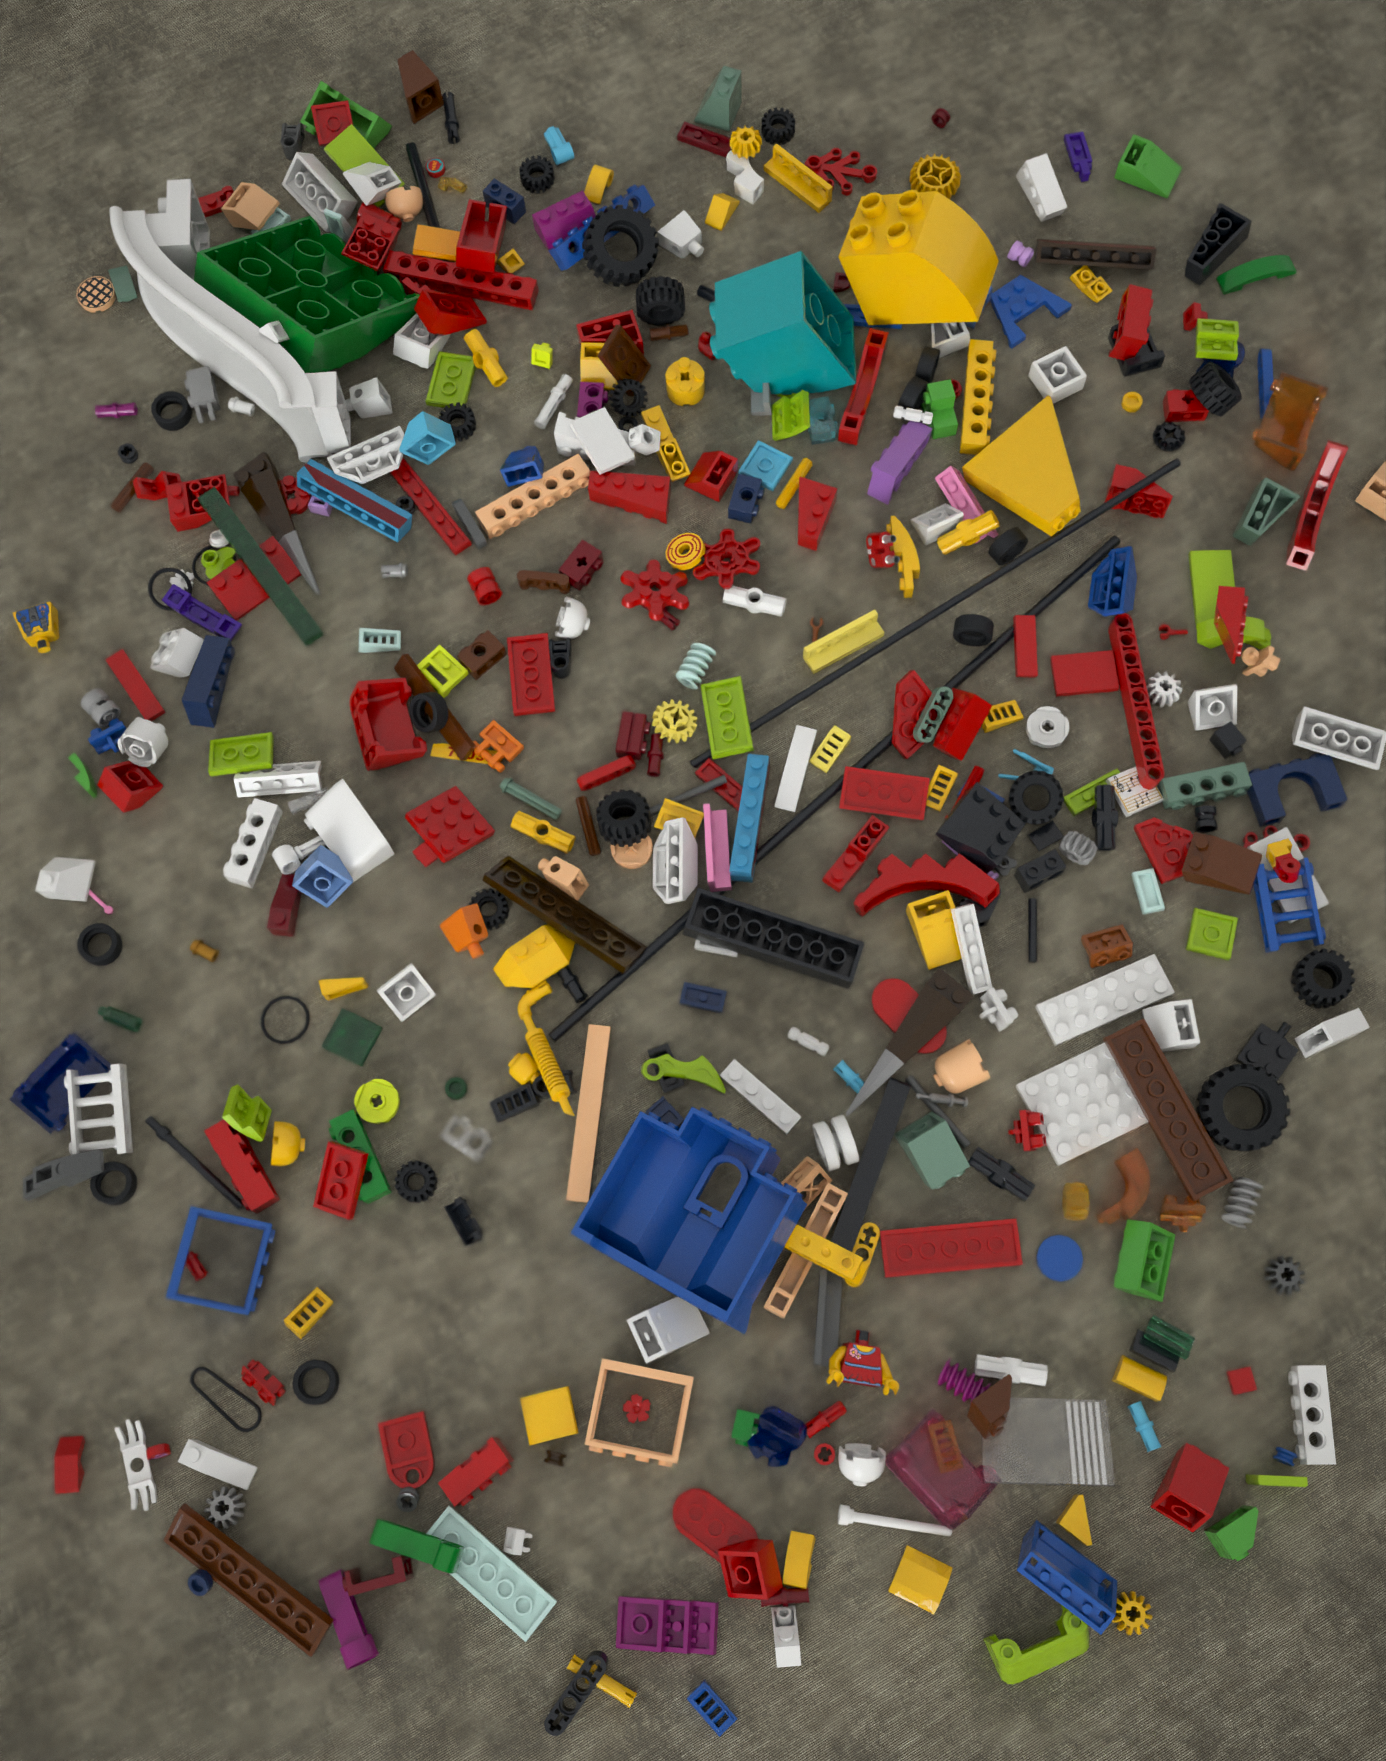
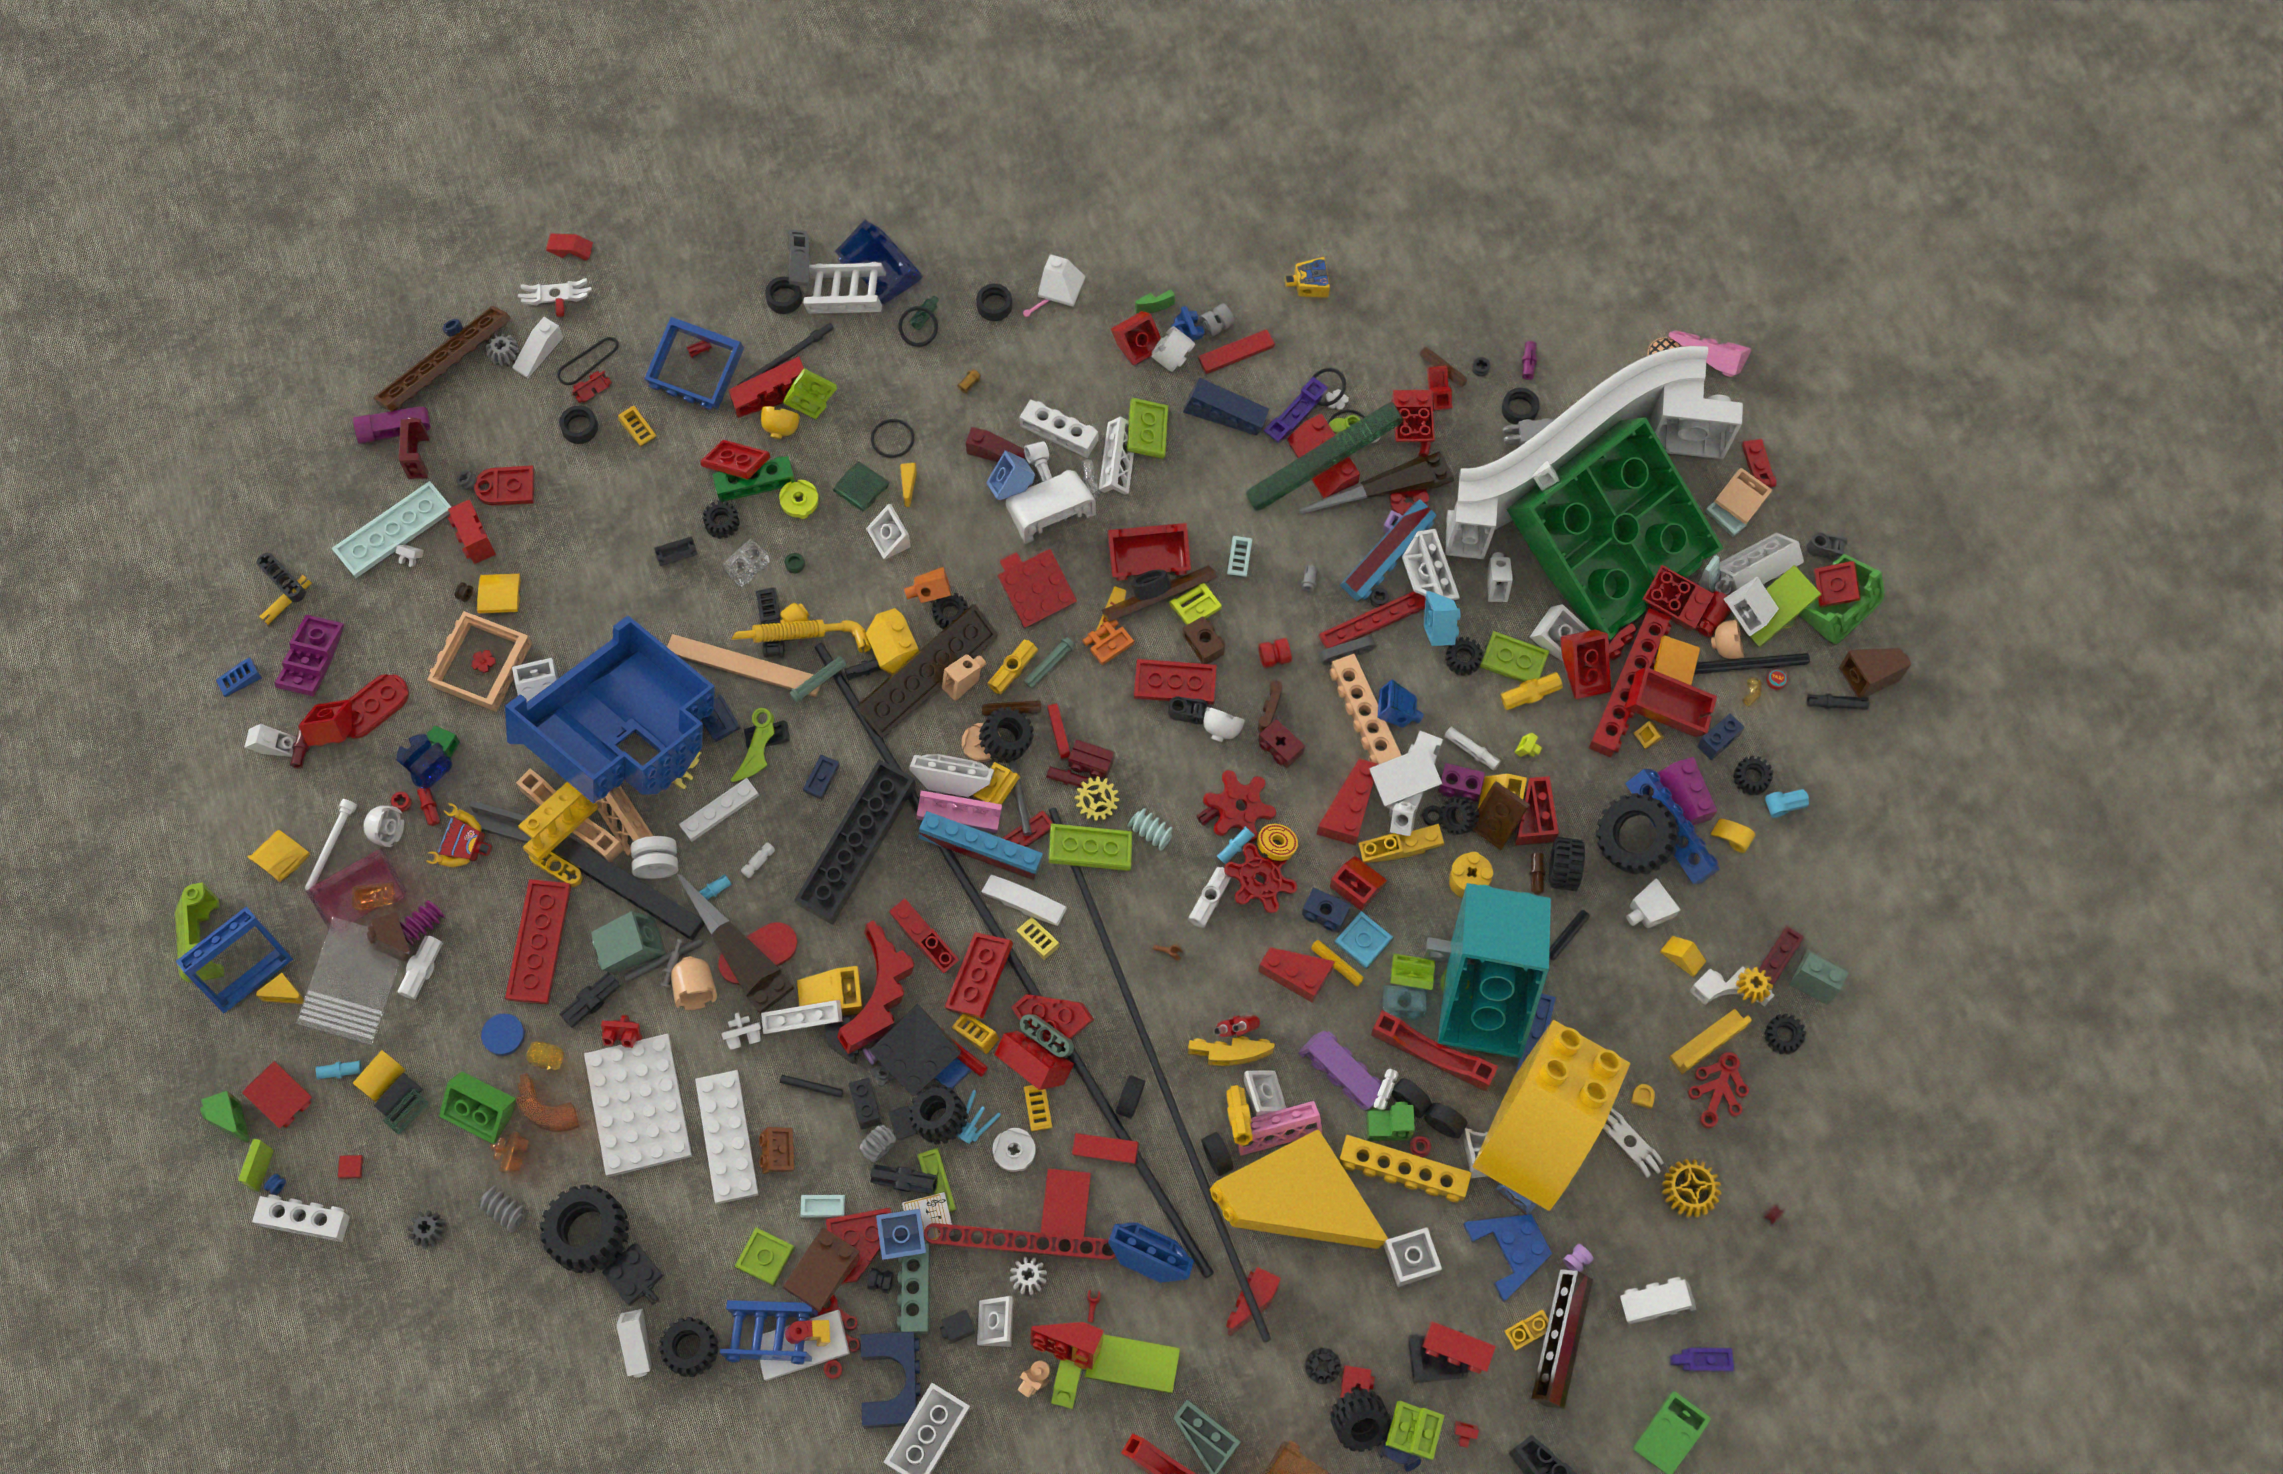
camera: 95 degrees right, 5 degrees down
white slope [150,628,204,678] -> none
green beam [369,1518,465,1574] -> none
yellow slope [783,1531,816,1589] -> none
light yellow fence [803,609,884,674] -> none
reddish brown plate [1103,1018,1234,1201] -> none
yellow gear [1112,1591,1152,1635] -> none
yellow tile [1121,392,1143,413] -> none
white slope [1142,999,1200,1052] -> none
none -> sand green axle [789,656,846,703]
none -> medium blue slope [876,1209,926,1260]
none -> black tyre [898,306,938,347]
none -> medium azure pin [1217,826,1255,864]
none -> bright pink wedge [1668,330,1751,377]
none -> light grey axle [1715,575,1733,595]

